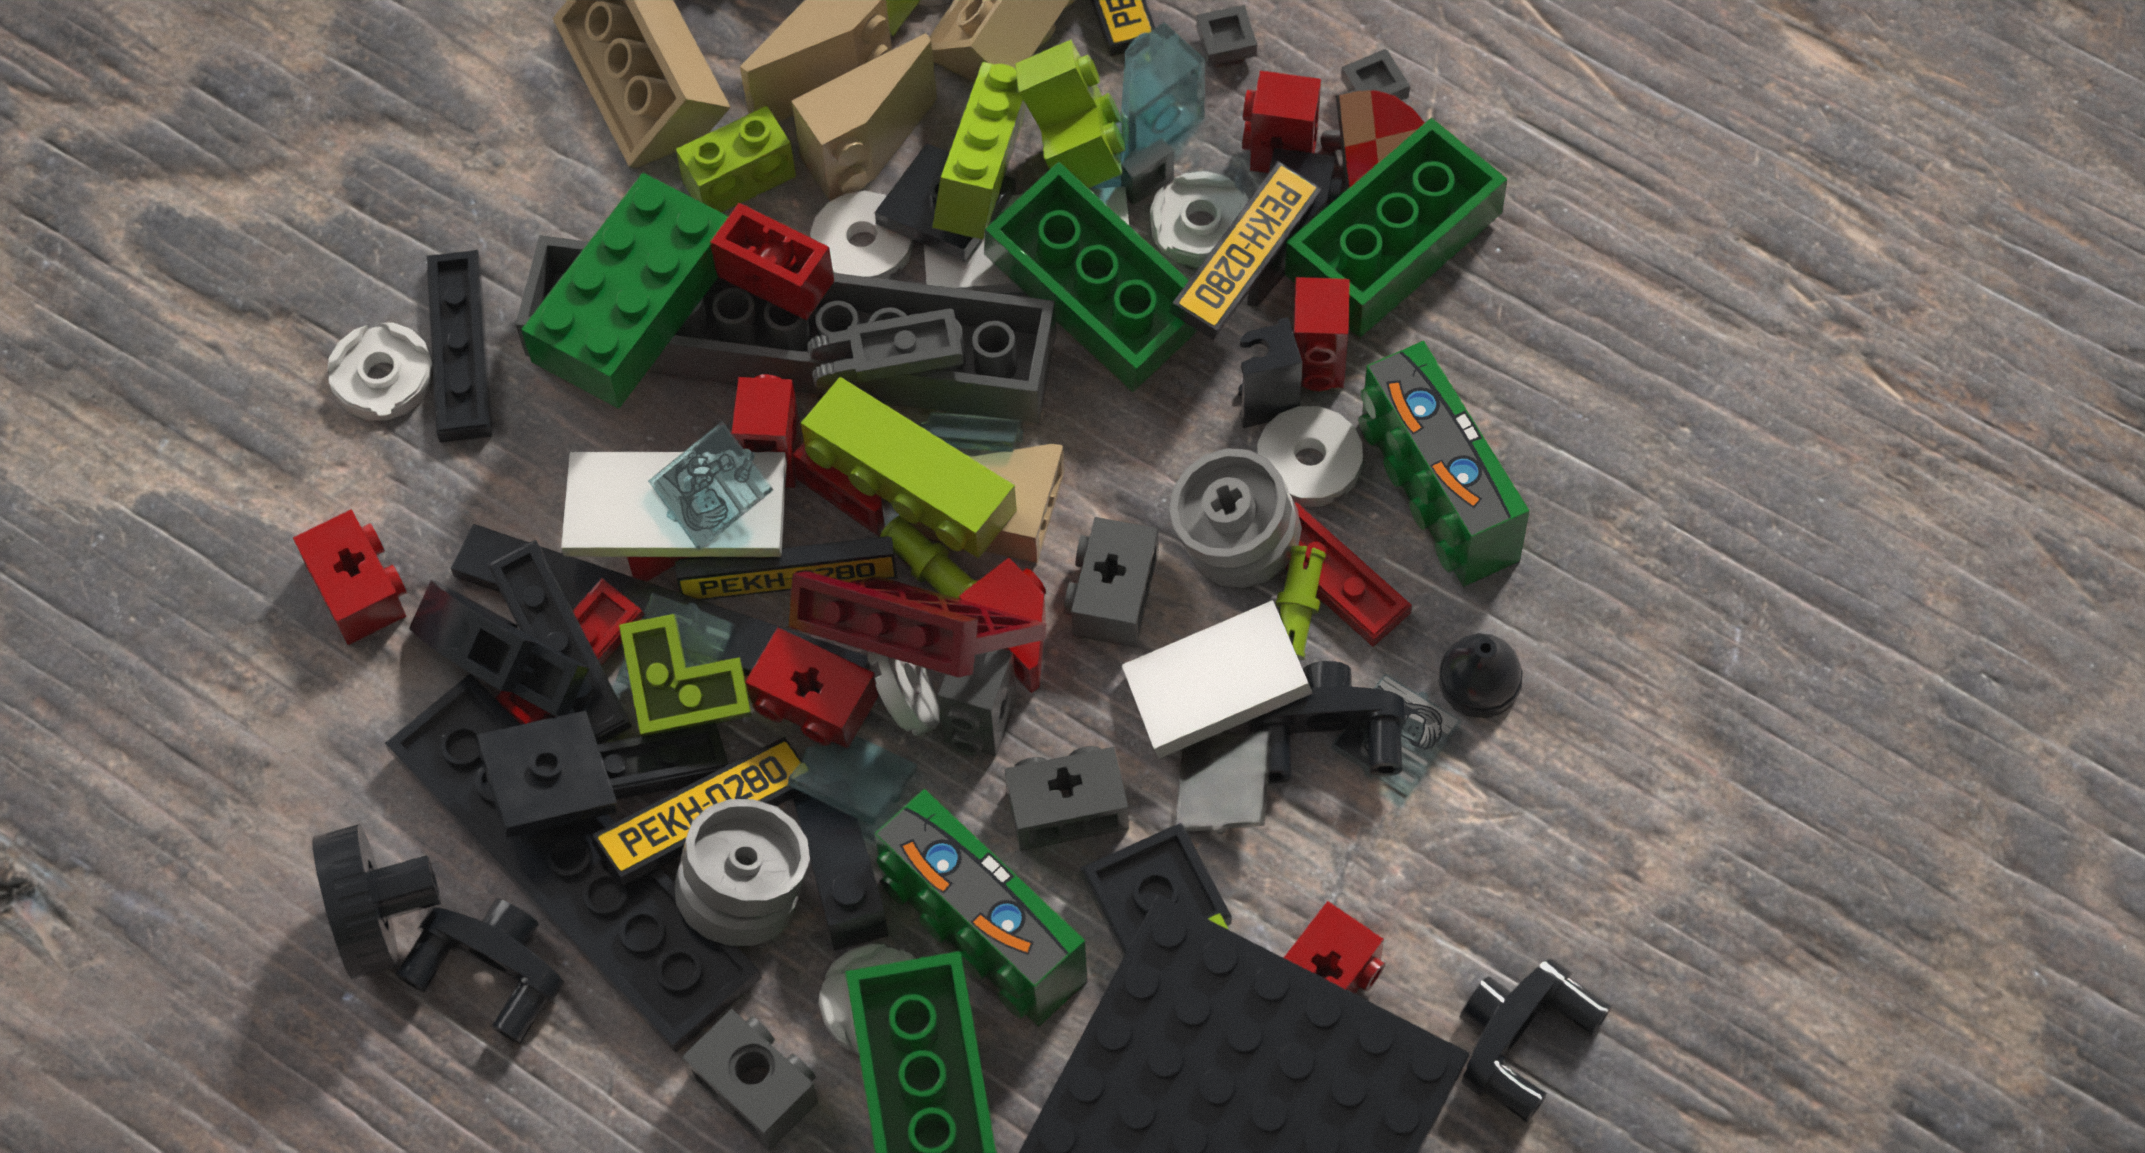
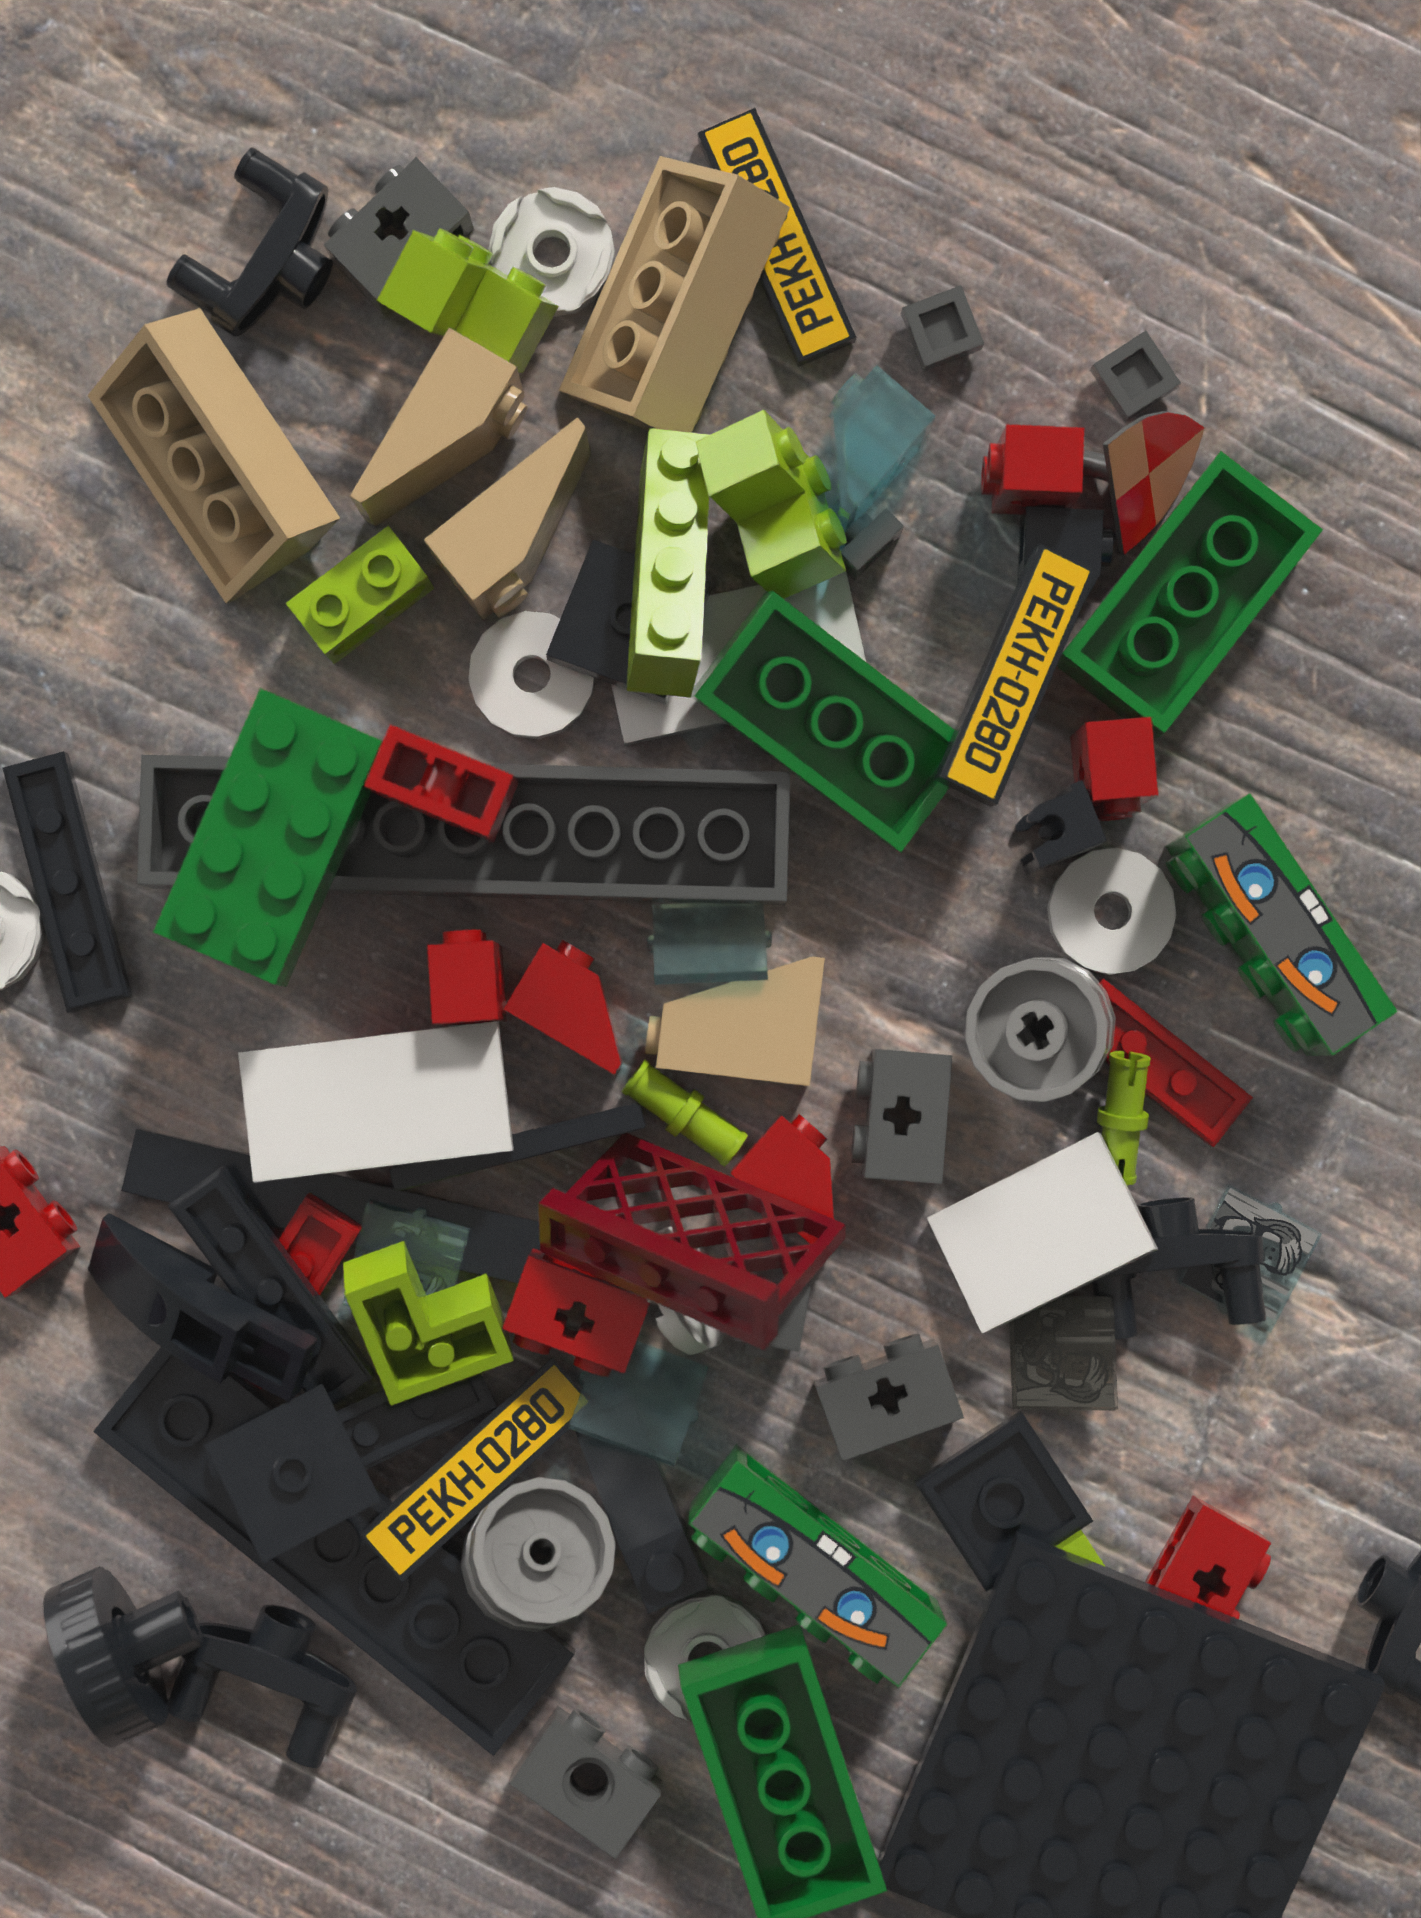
camera: 10 degrees left, 25 degrees up
clear light blue piece [648,421,774,550] -> none
lime brick [801,377,1017,558] -> none
dark grey hinge [807,308,964,390] -> none
white tile [1150,171,1249,267] -> none
black helmet [1438,633,1523,718] -> none

